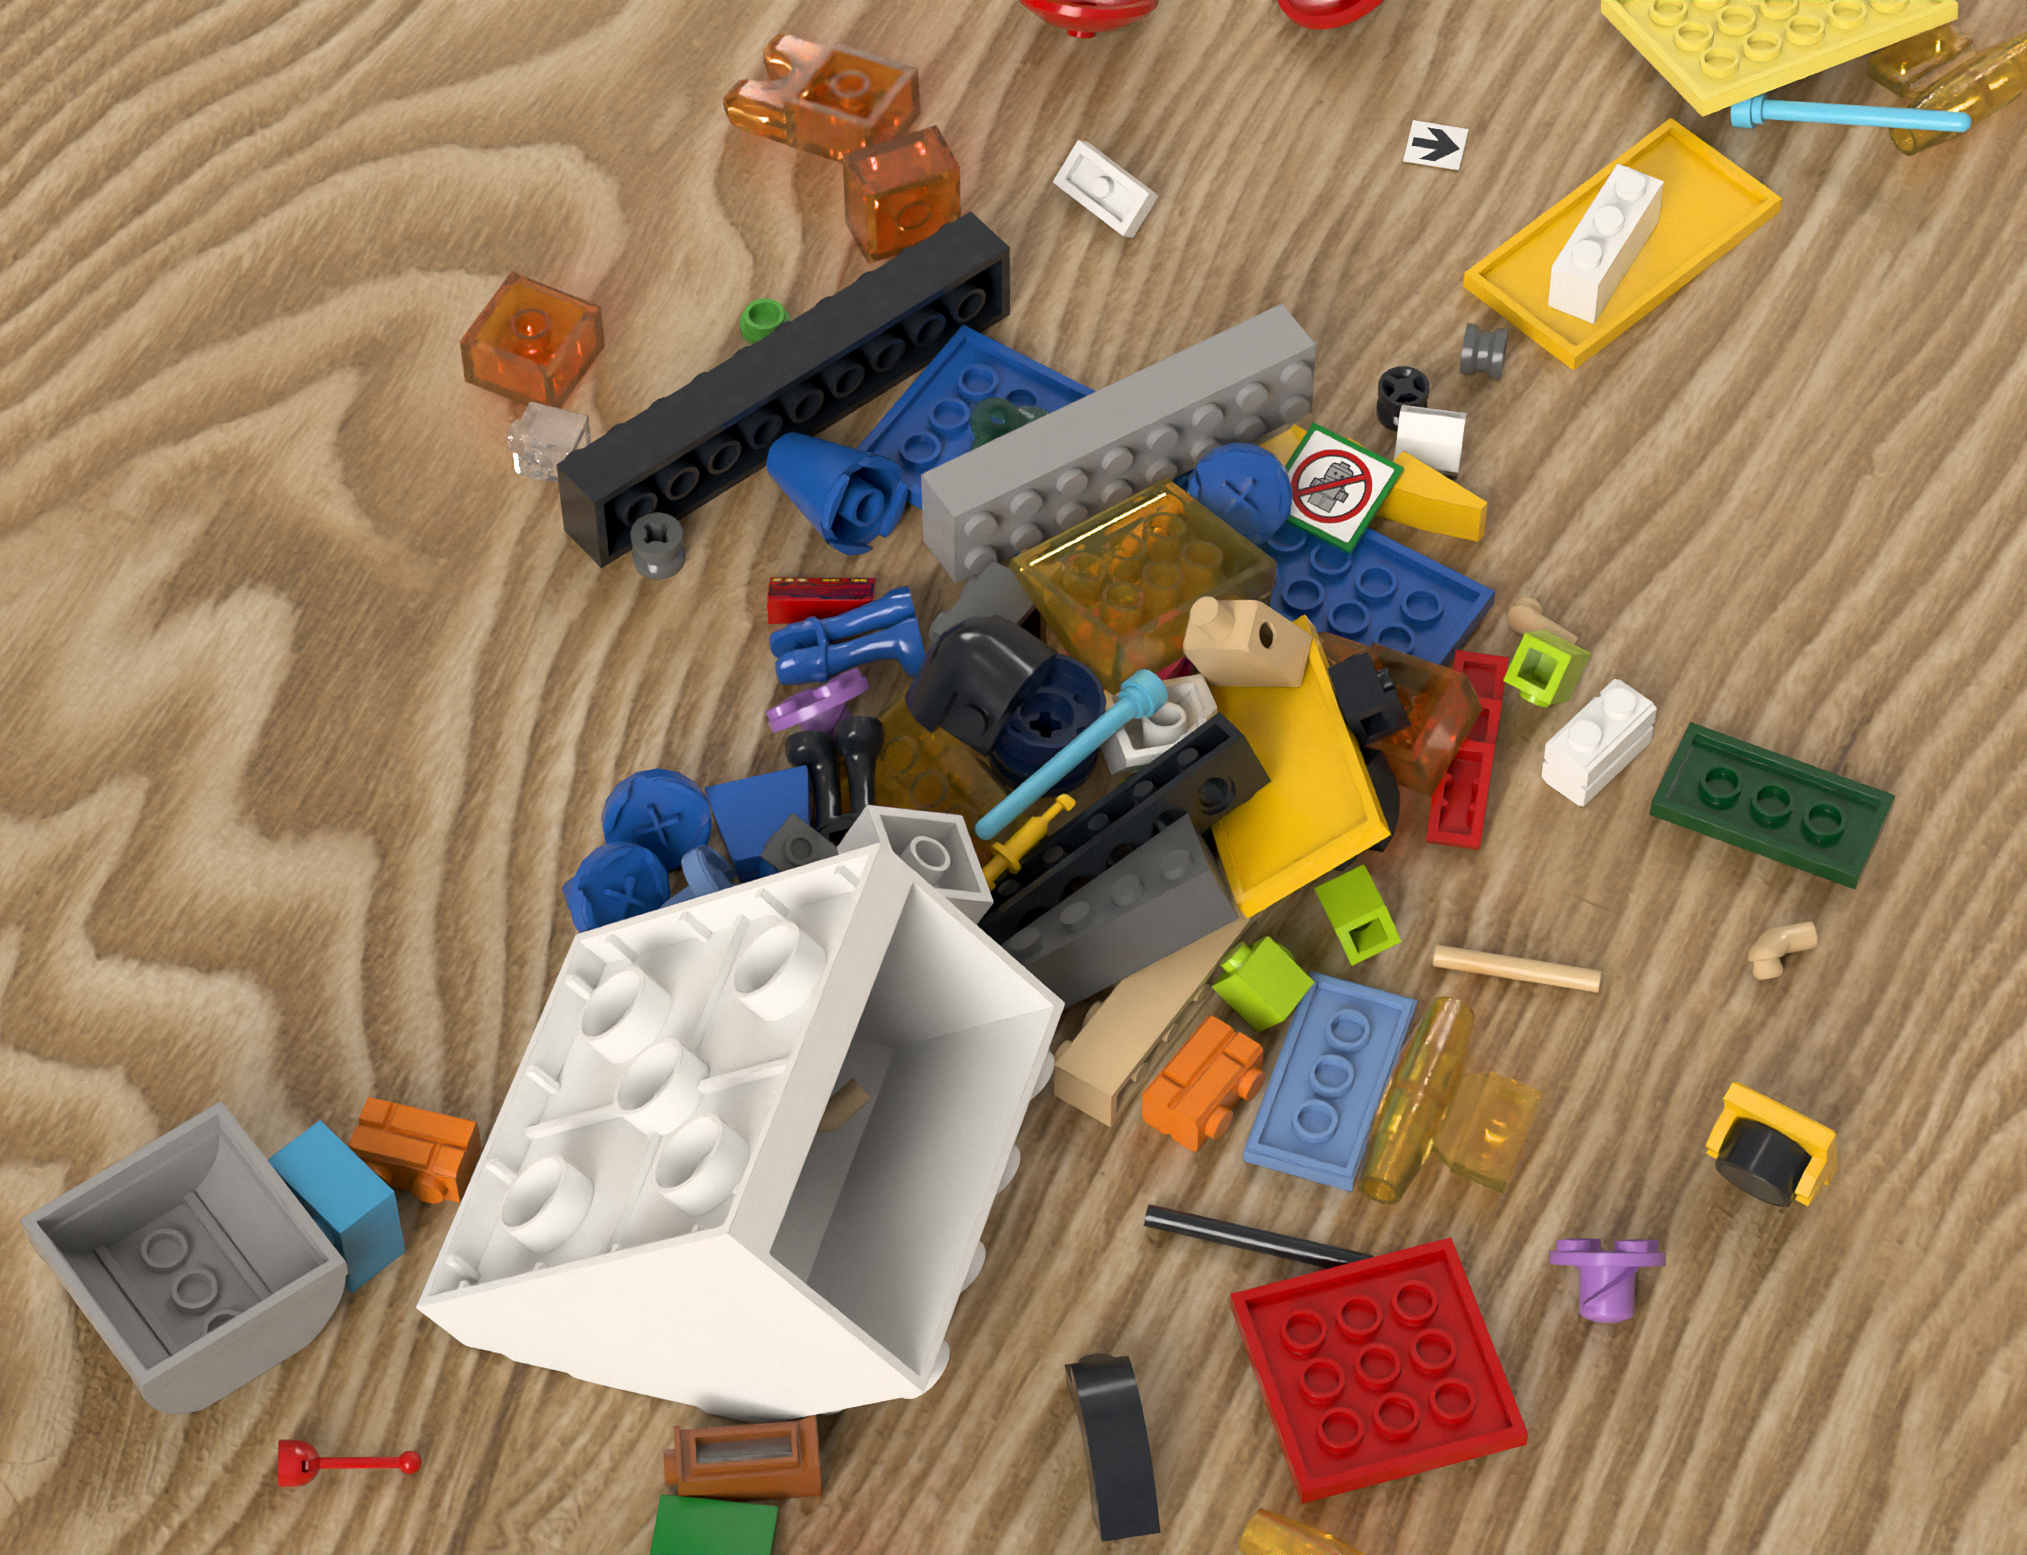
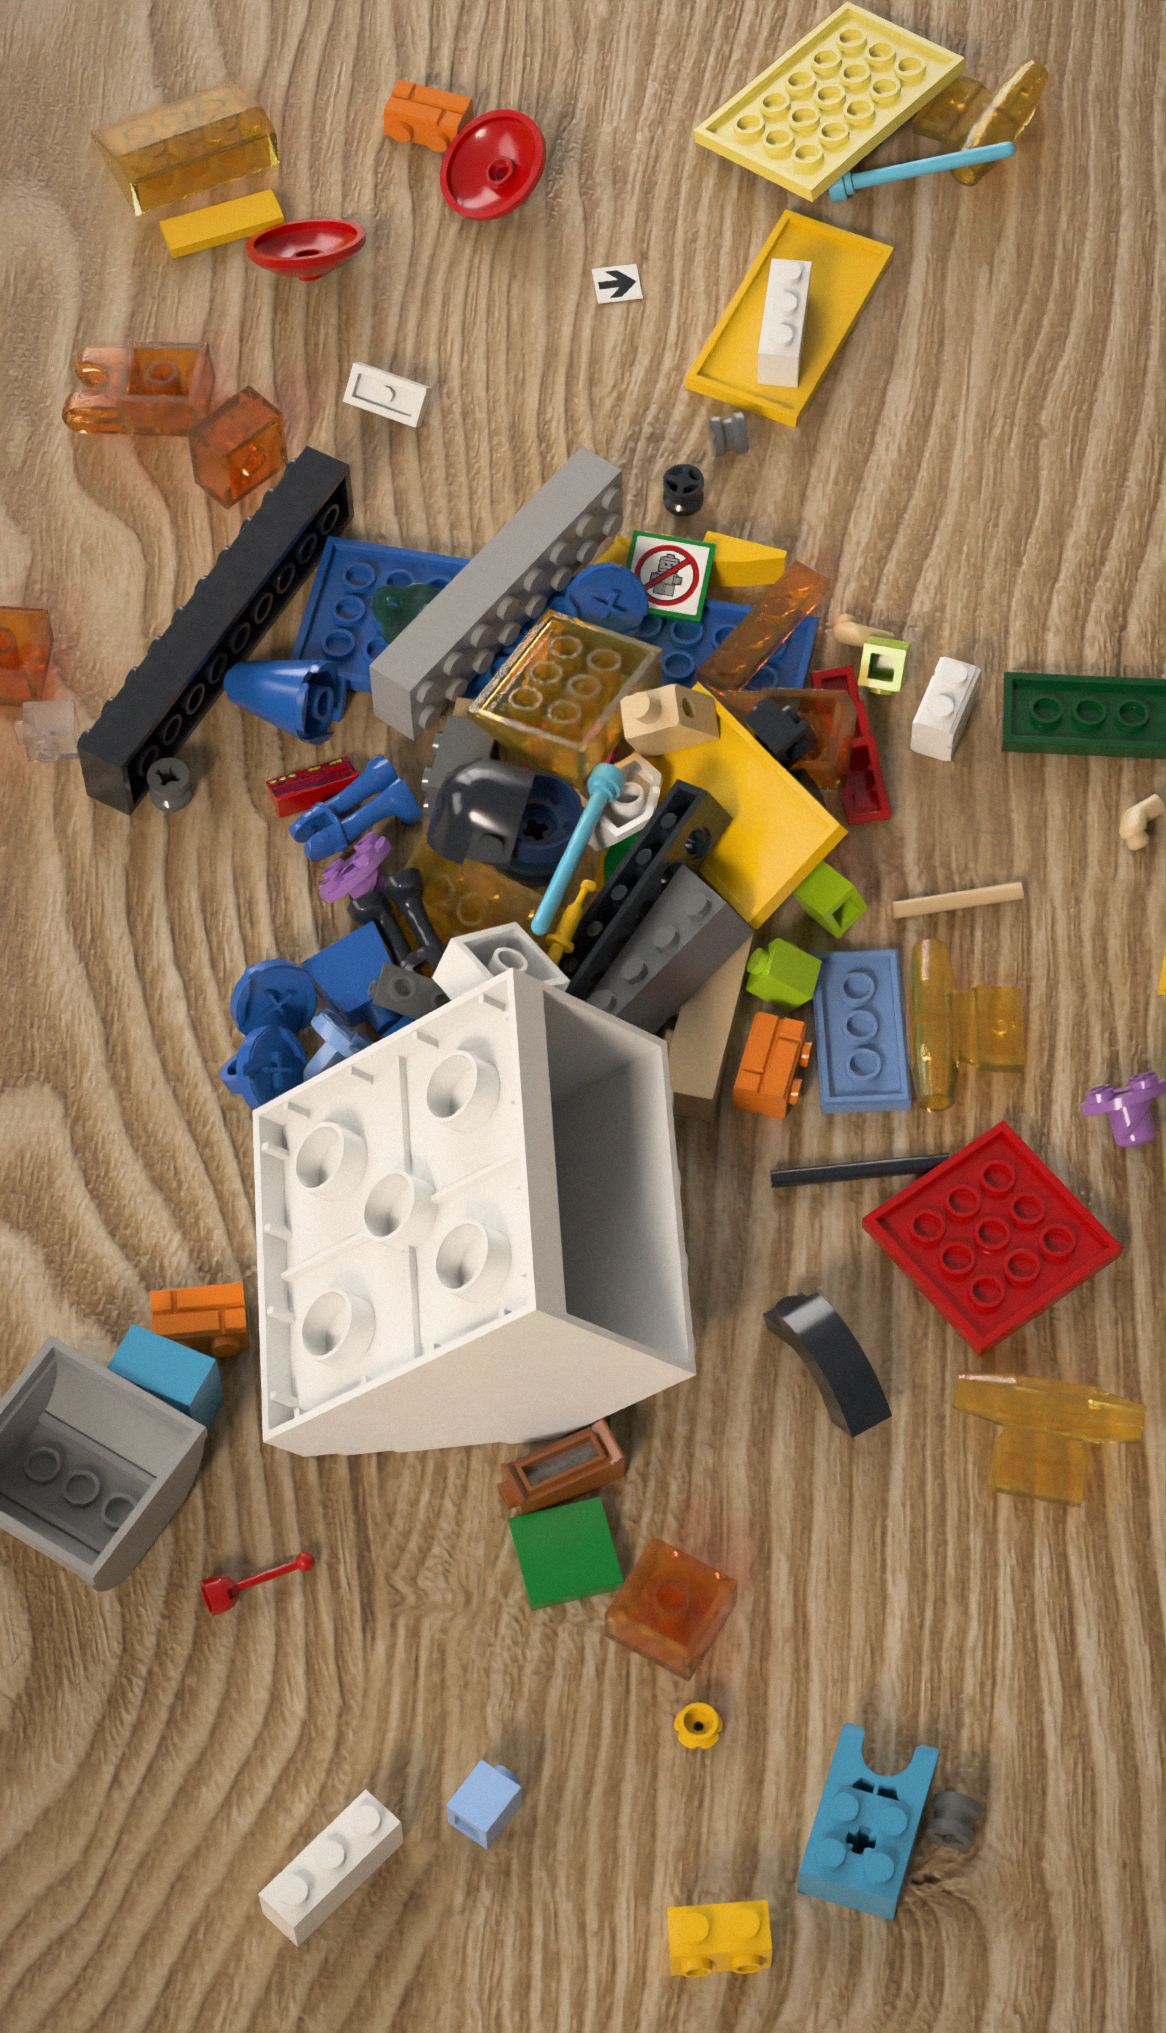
camera: 20 degrees left, 5 degrees up
bright green plate [739,298,790,344] -> none
white piece [1394,405,1467,477] -> none
none -> clear orange plate [697,560,830,701]

